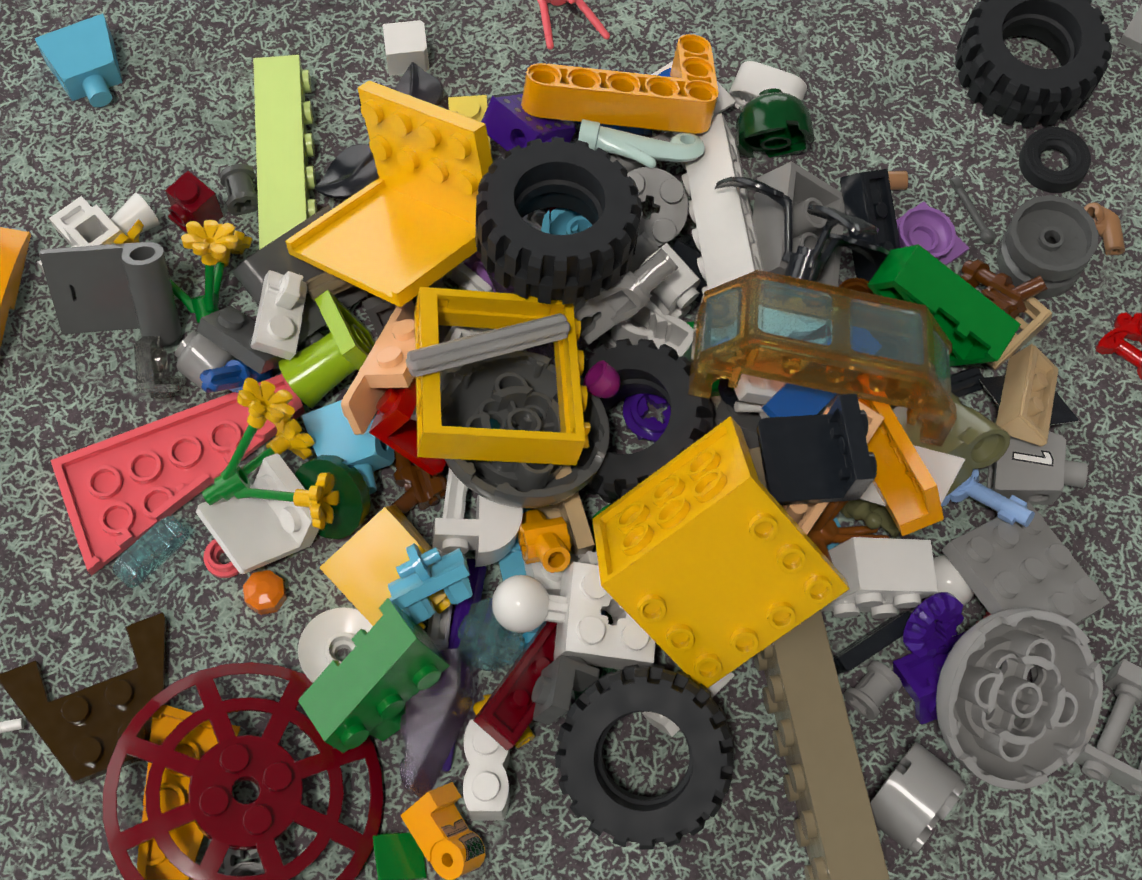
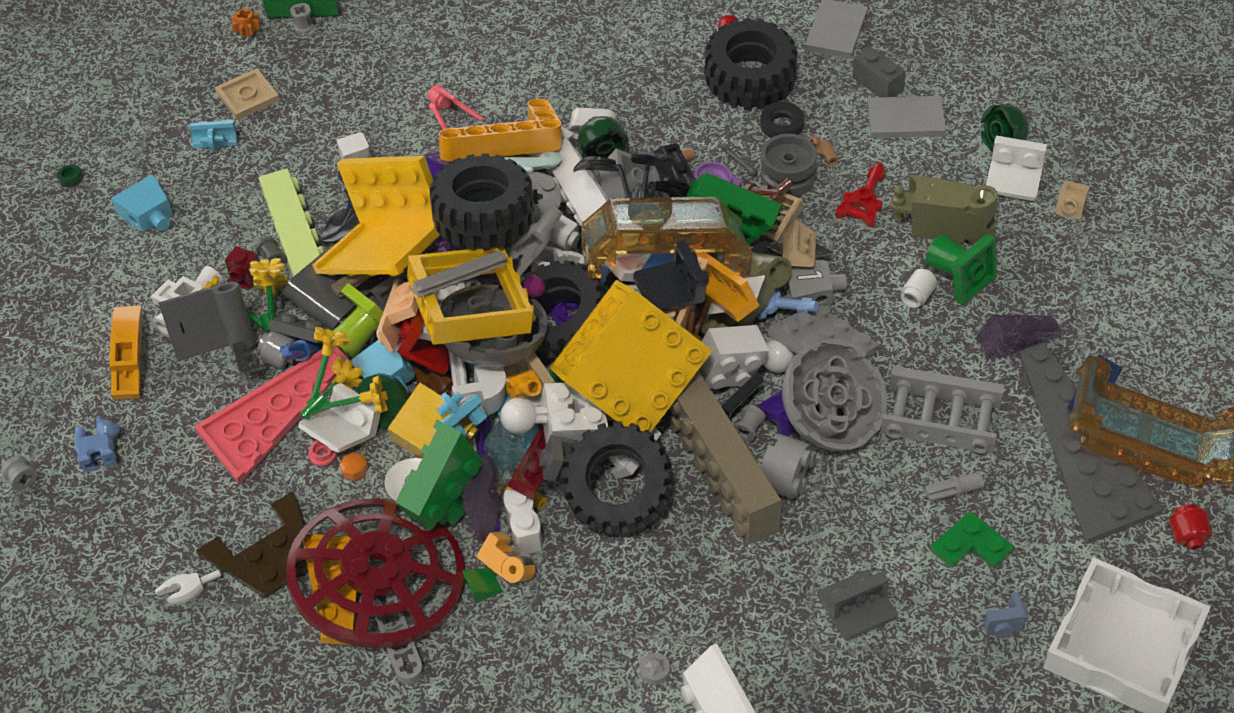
camera: 10 degrees left, 15 degrees down
clear light blue beam [112,516,189,588] -> none
white hinge [251,270,307,360] -> none
dark purple gear [903,592,964,658] -> none

